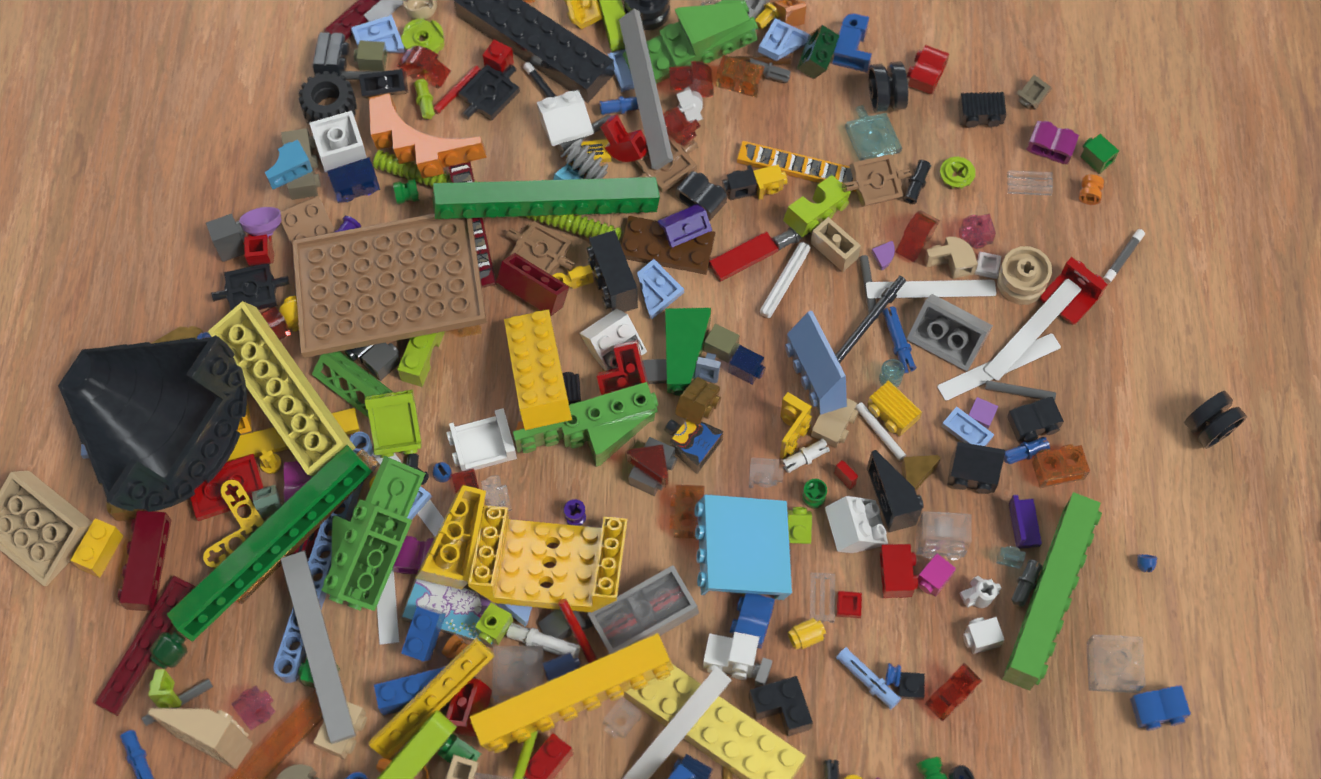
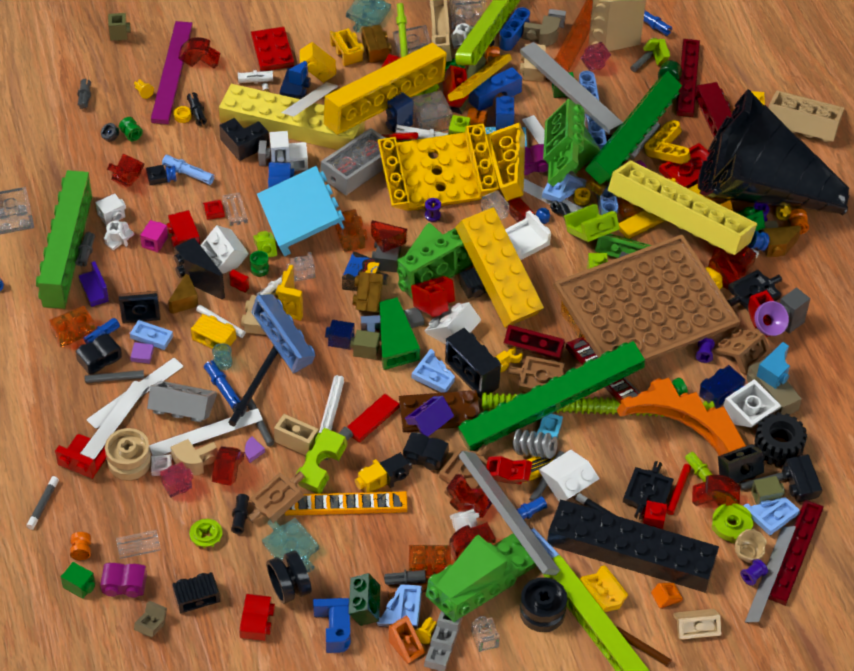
camera: 160 degrees right, 15 degrees down
sand green panel [252,485,283,518] -> none
yellow brick [787,618,826,650] -> none
clear brick [916,511,972,560] -> none
clear light blue plate [996,546,1026,569] -> none

